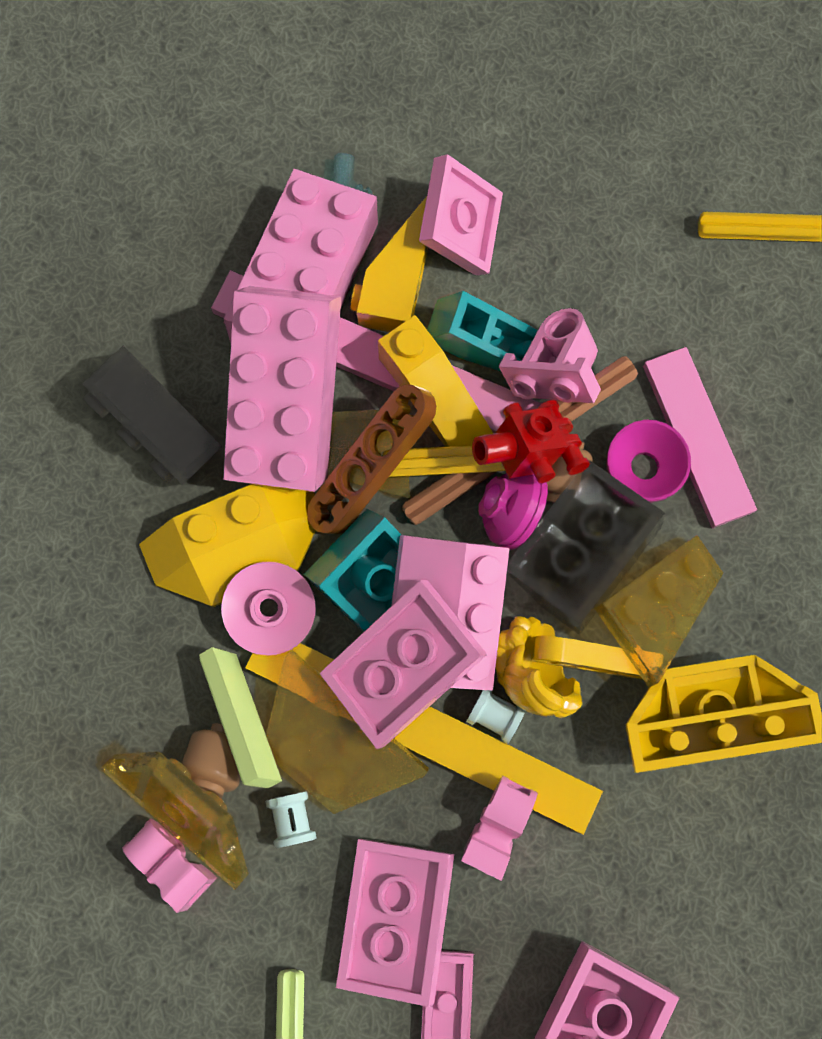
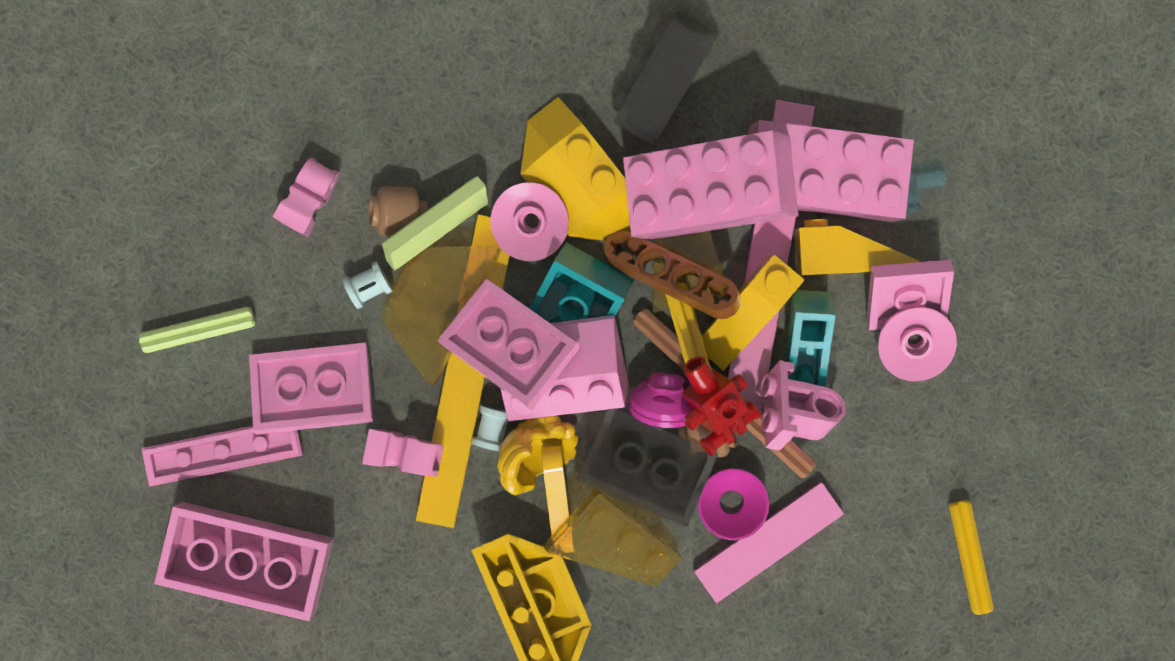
camera: 75 degrees right, 10 degrees up
clear yellow wing [101,751,249,890] -> none
none -> bright pink dish [878,306,957,381]

